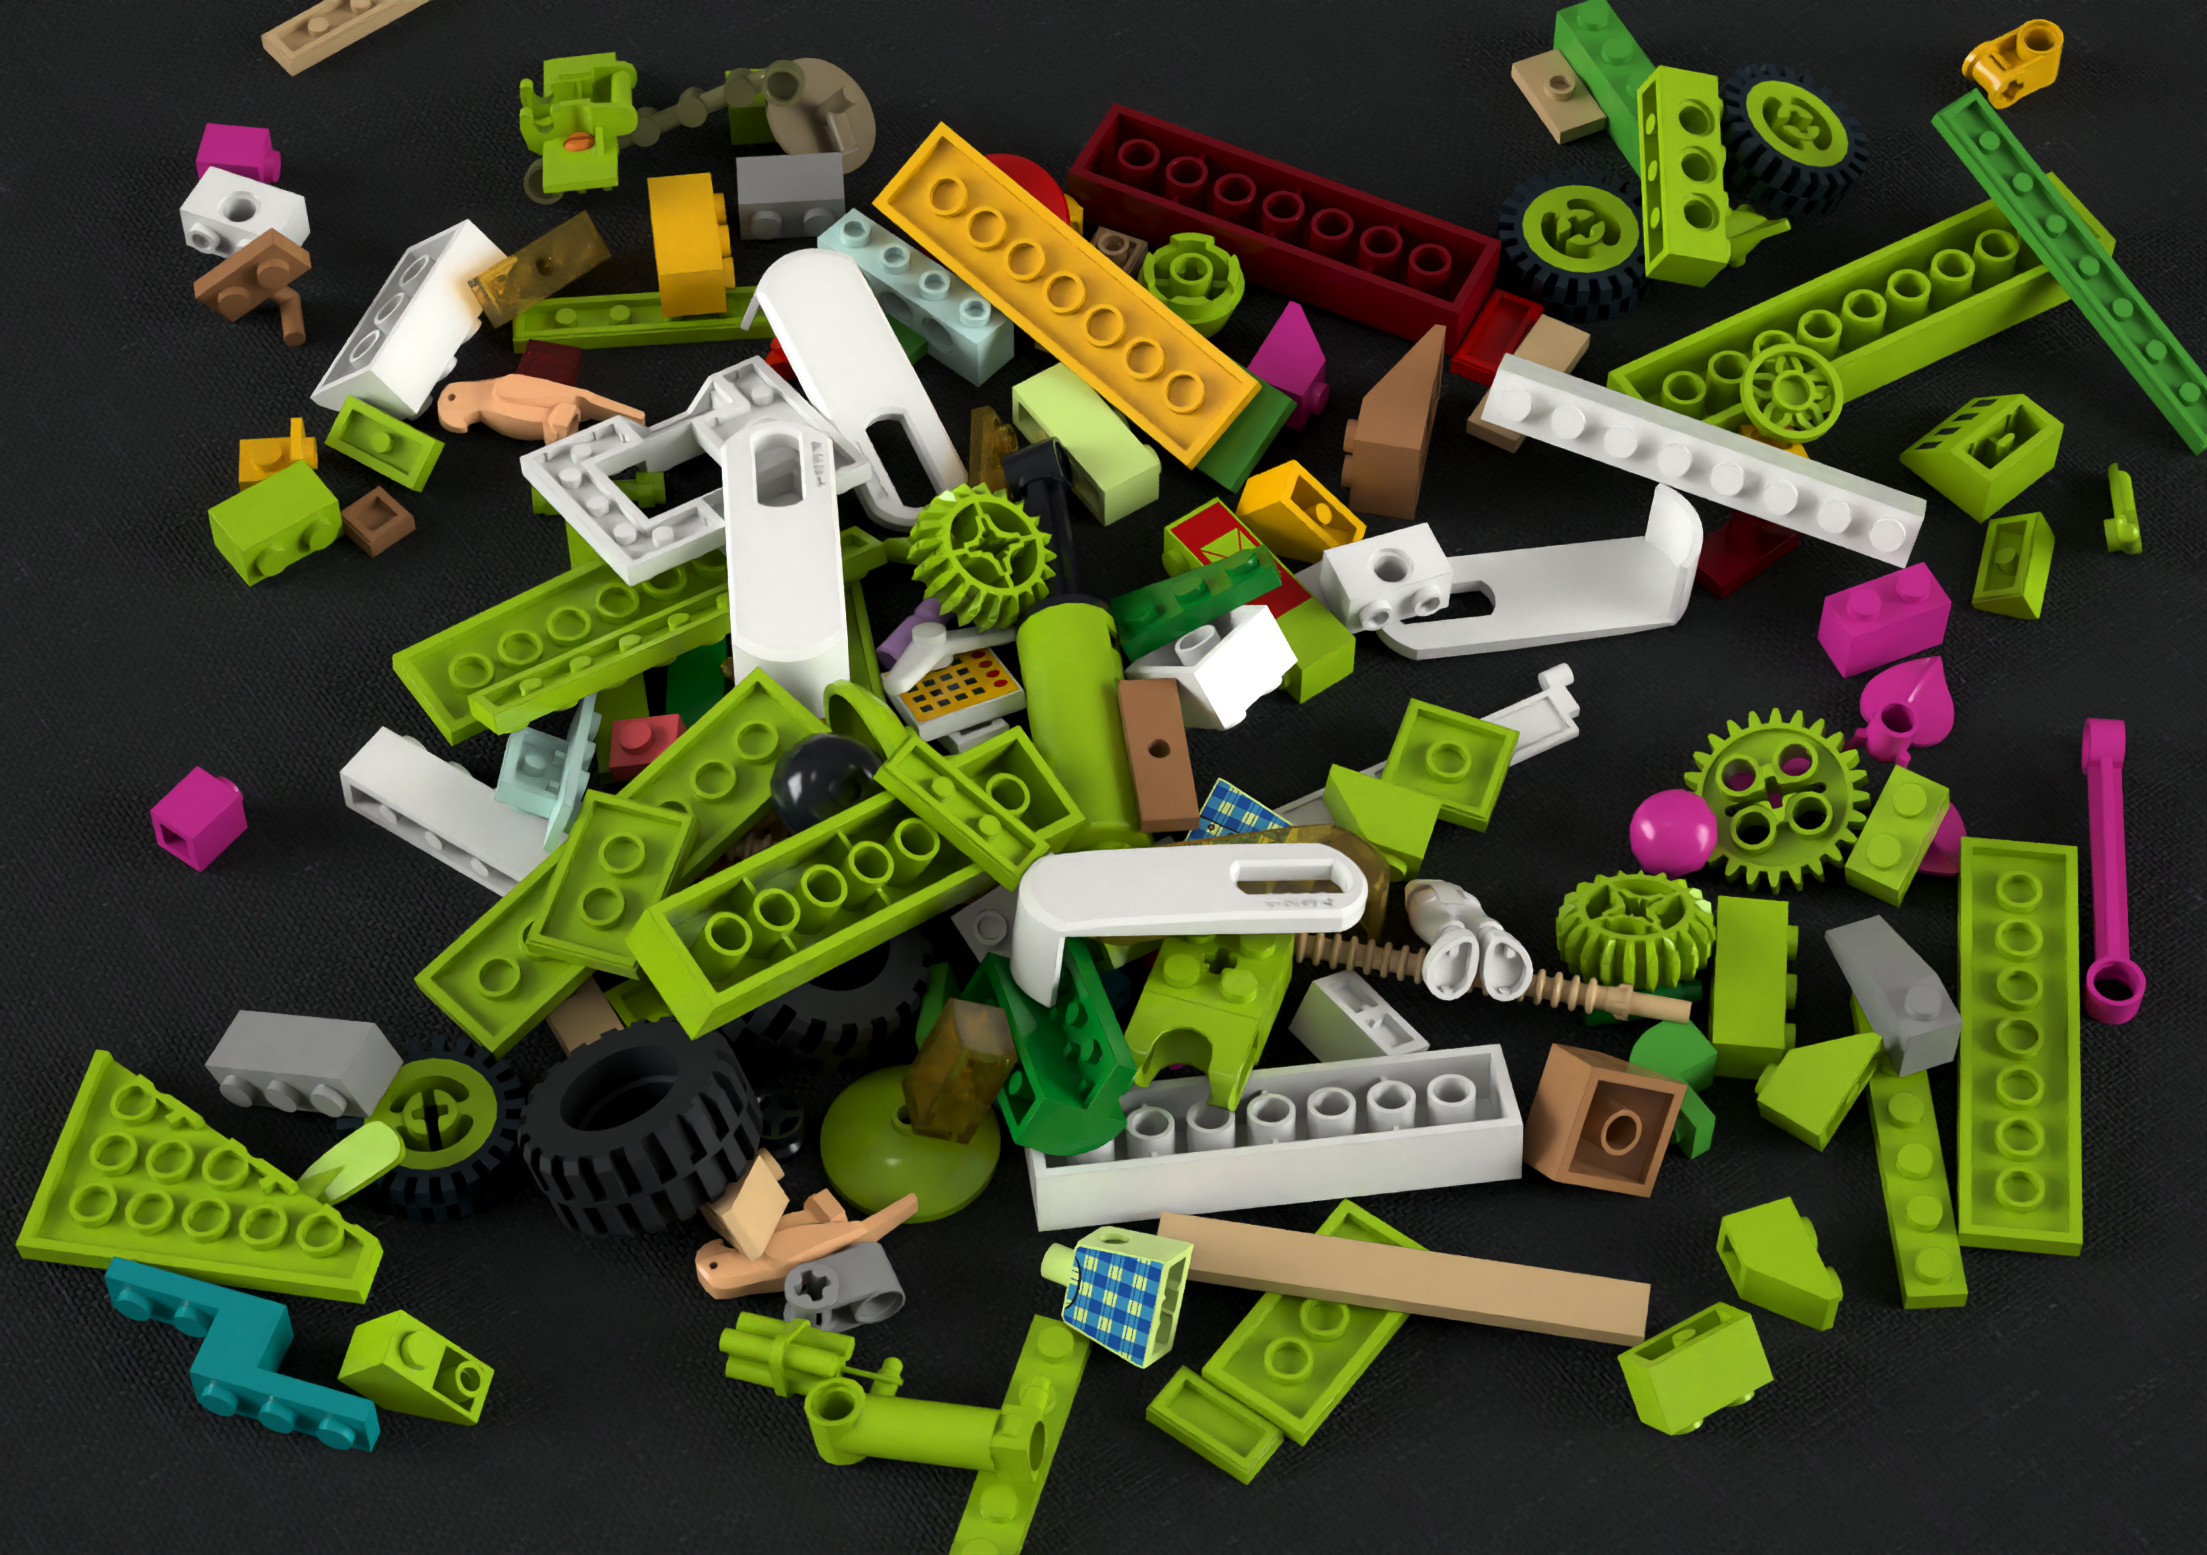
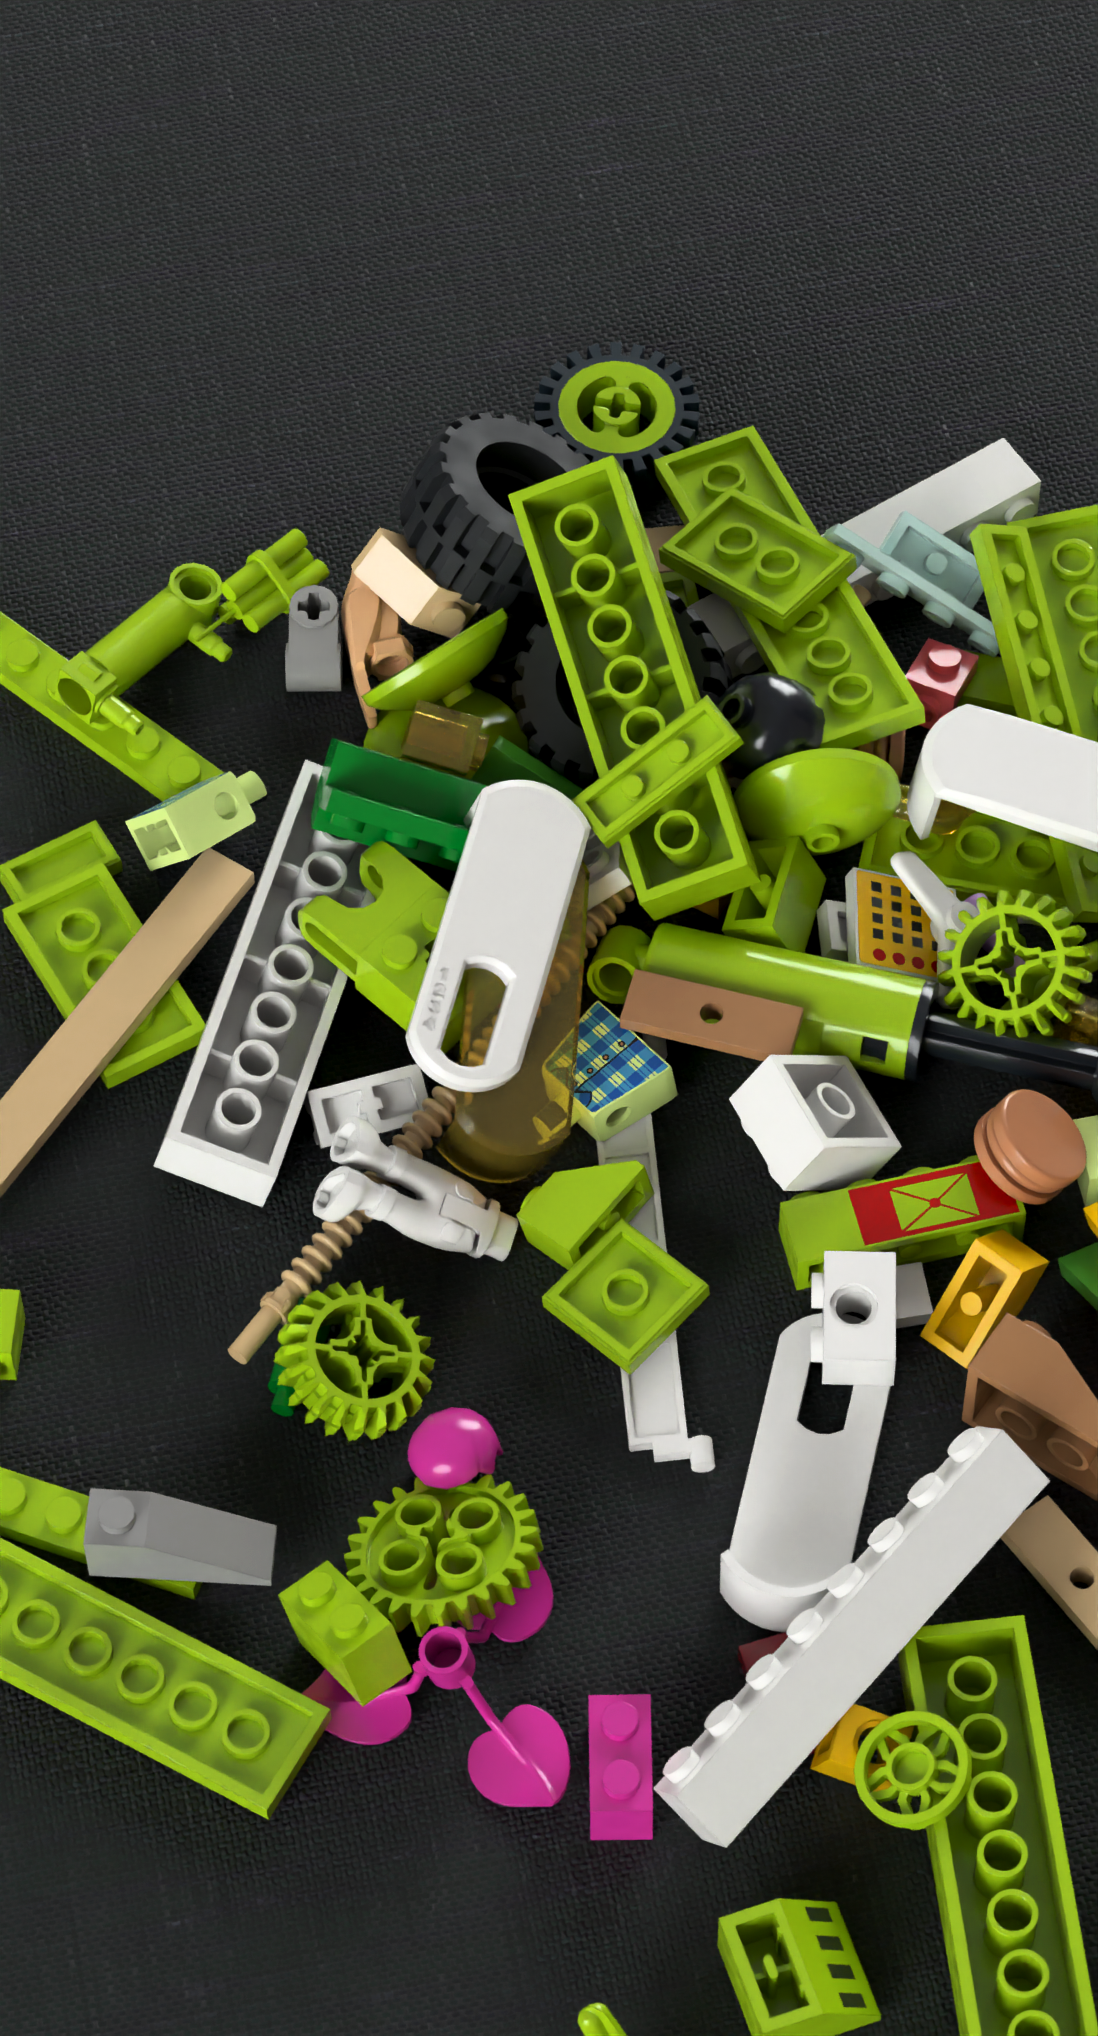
camera: 115 degrees right, 5 degrees up
lime wing [15,1049,383,1304] -> none
teal bracket [104,1256,380,1453] -> none
dark pink brick [150,766,248,873] -> none
light grey brick [205,1010,404,1118] -> none
lime piece [295,1121,405,1206] -> none
lime slope [338,1309,495,1426] -> none
green wing [1110,544,1282,662] -> none
medium nougat slope [1522,1043,1688,1198] -> none
bright green brick [1629,1019,1718,1160] -> none
lime brick [1708,896,1798,1080] -> none
lime slope [1755,1031,1886,1152] -> none
lime slope [1972,512,2055,620] -> none
dark pink piece [2081,718,2146,1024] -> none
none -> lime dish [361,608,508,711]
none -> nougat head [974,1089,1087,1205]

